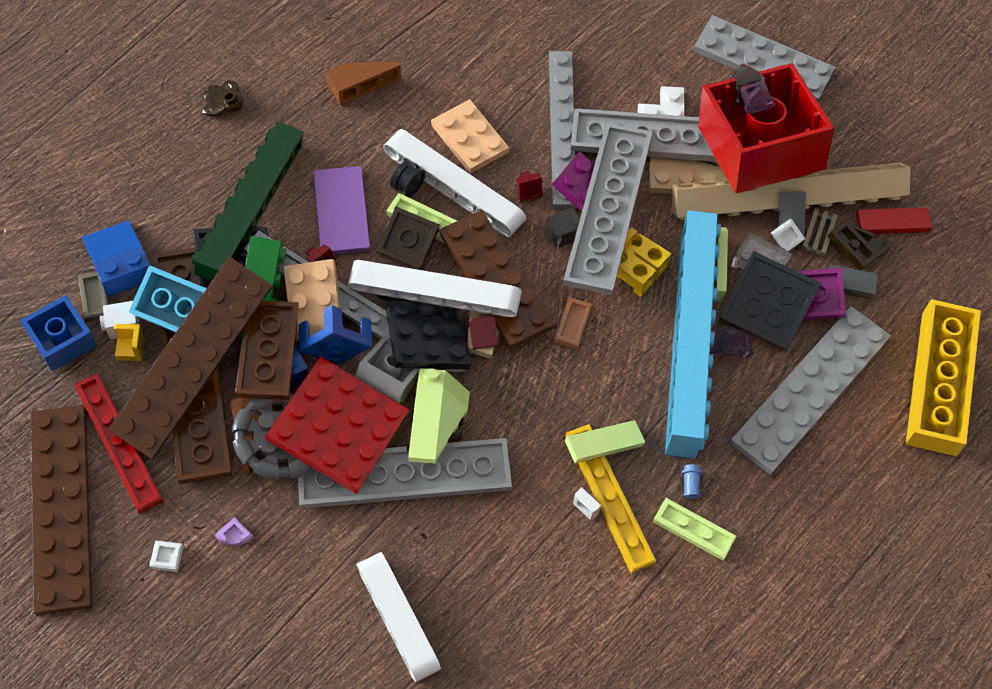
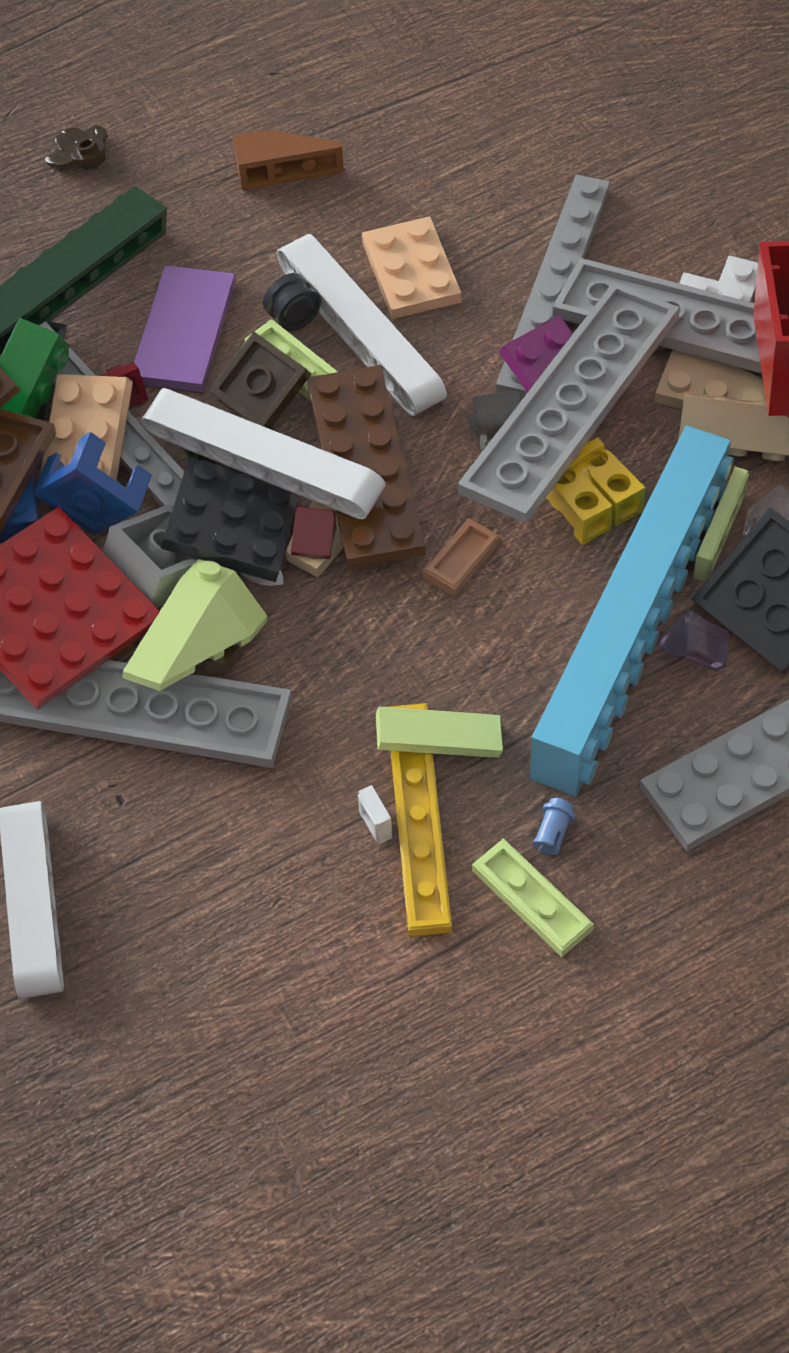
camera: 25 degrees right, 5 degrees down
dark red tile [516,171,543,202] -> none

